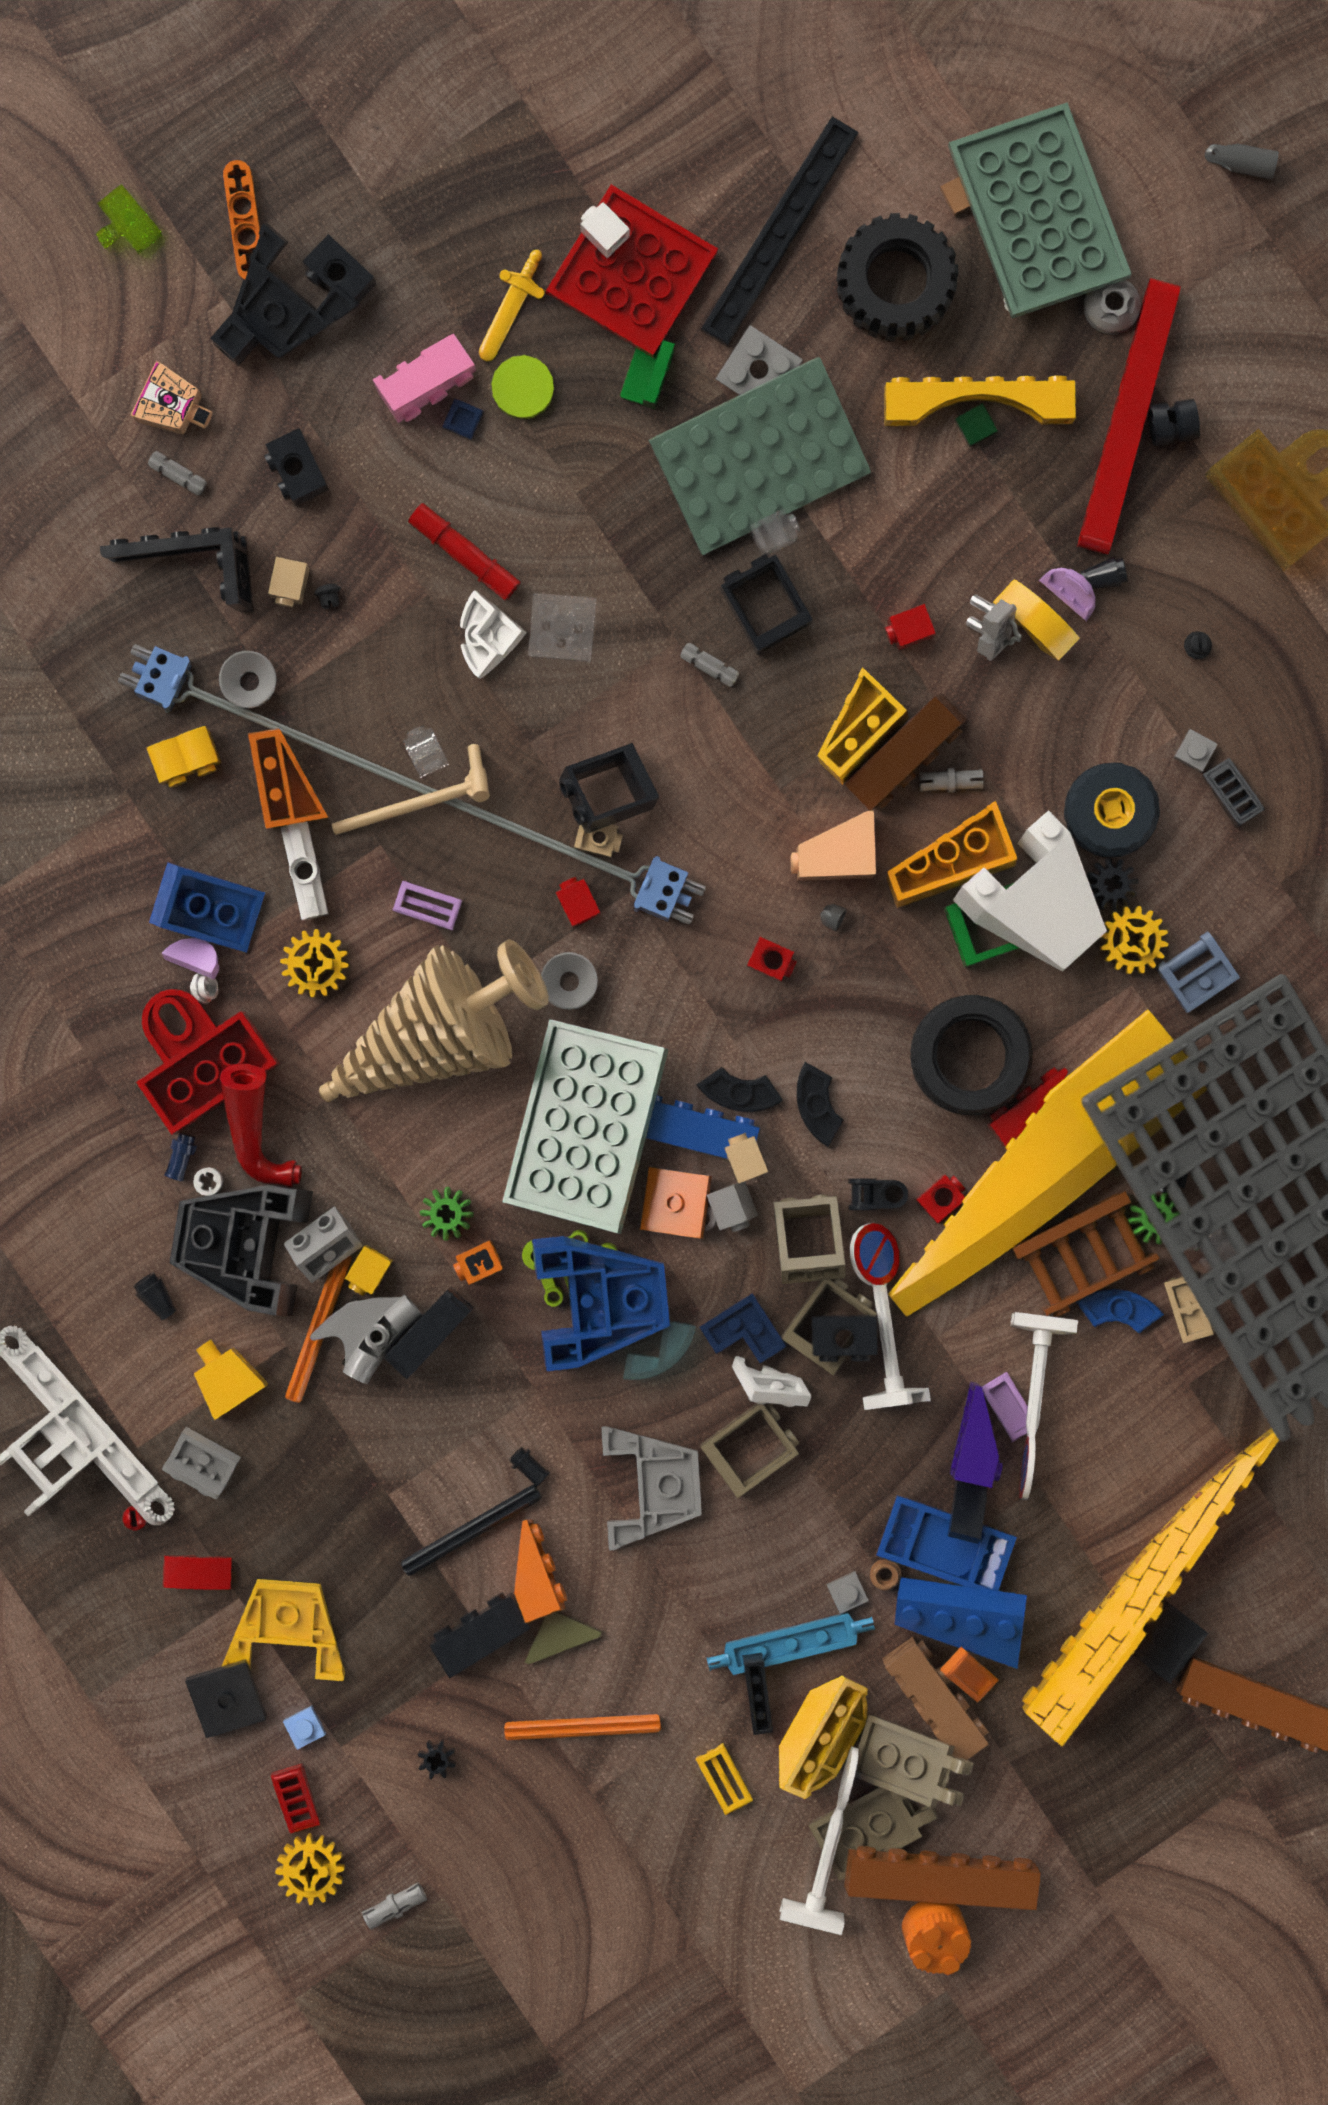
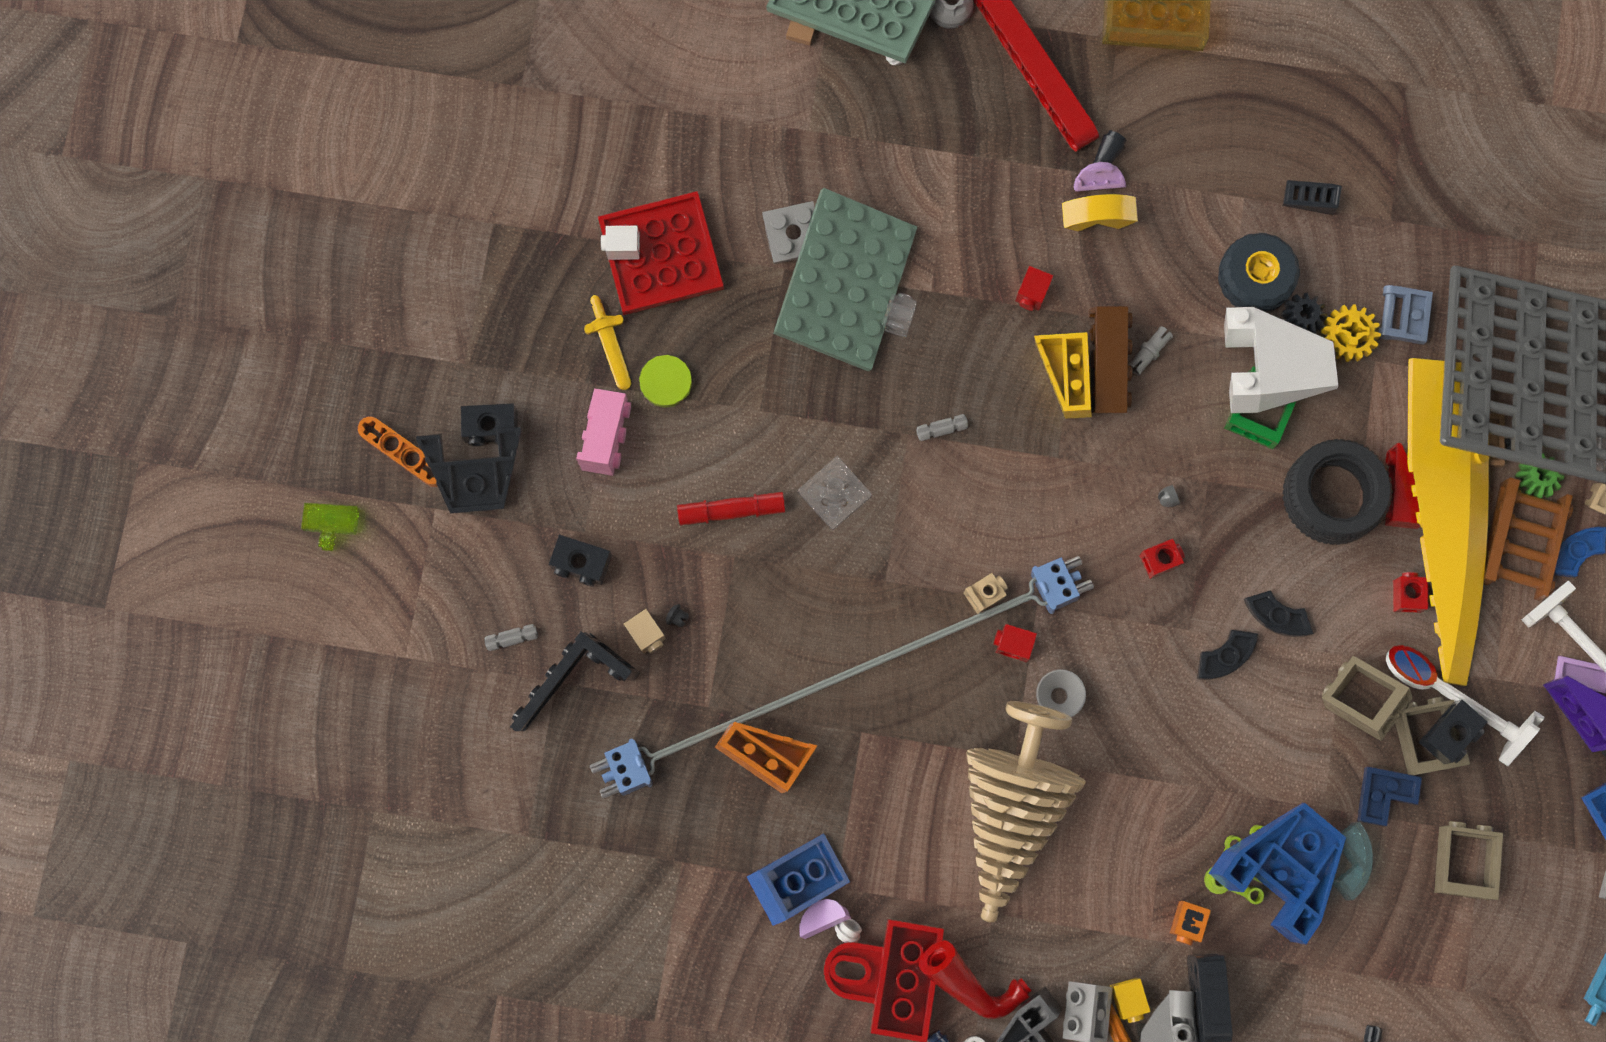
camera: 45 degrees left, 10 degrees down
torso [131,361,212,434] -> none
yellow brick [147,726,221,788] -> none
black brick [210,315,259,366] -> none
light grey piece [219,651,277,708] -> none
yellow gear [280,929,350,998] -> none
white piece [281,822,329,920] -> none
tan bar [332,744,490,835] -> none
lavender tile [393,881,462,931] -> none
clear brick [403,726,449,778] -> none
bright green gear [420,1187,474,1241] -> none
dark blue tile [442,398,484,441] -> none
white brick [460,590,527,679] -> none
plate [502,1019,669,1234] -> none
black pin [509,1447,550,1487] -> none
black window [559,743,659,834] -> none
light grey wing [601,1426,702,1551] -> none
green panel [620,340,675,410] -> none
orange plate [640,1167,712,1239] -> none
blue brick [646,1095,760,1159] -> none
black tile [701,116,859,347] -> none
light grey brick [704,1181,758,1232] -> none
black window [720,554,813,655] -> none
tan brick [724,1133,768,1184] -> none
white wing [732,1356,811,1407] -> none
light nougat slope [790,811,876,881] -> none
black tyre [836,213,959,341] -> none
black piece [848,1178,908,1210] -> none
yellow arch [884,376,1076,426] -> none
light orange wedge [886,801,1018,908] -> none
dark green tile [954,403,998,448] -> none
light grey piece [966,594,1022,661] -> none
black wheel [1148,398,1200,447] -> none
light grey plate [1173,729,1218,773] -> none
black piece [1184,631,1212,659] -> none

